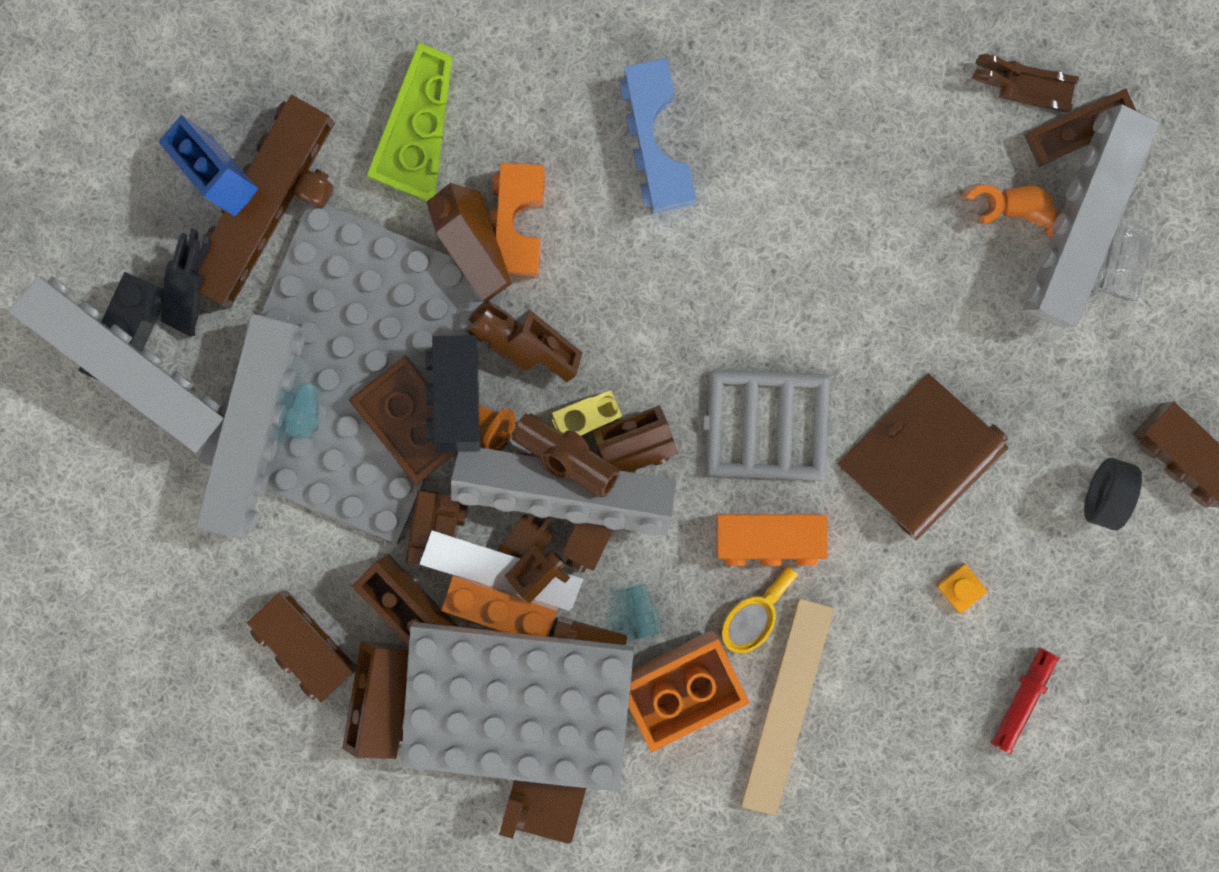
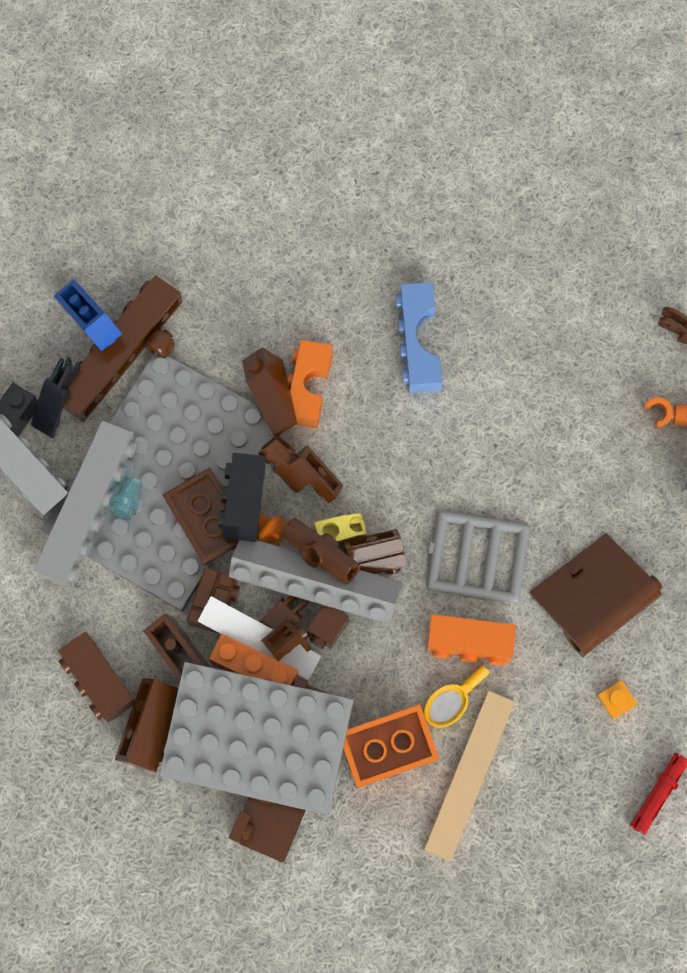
camera: 10 degrees right, 15 degrees down
lime wing [367,42,453,202] -> none
clear light blue cone [626,584,663,639] -> none

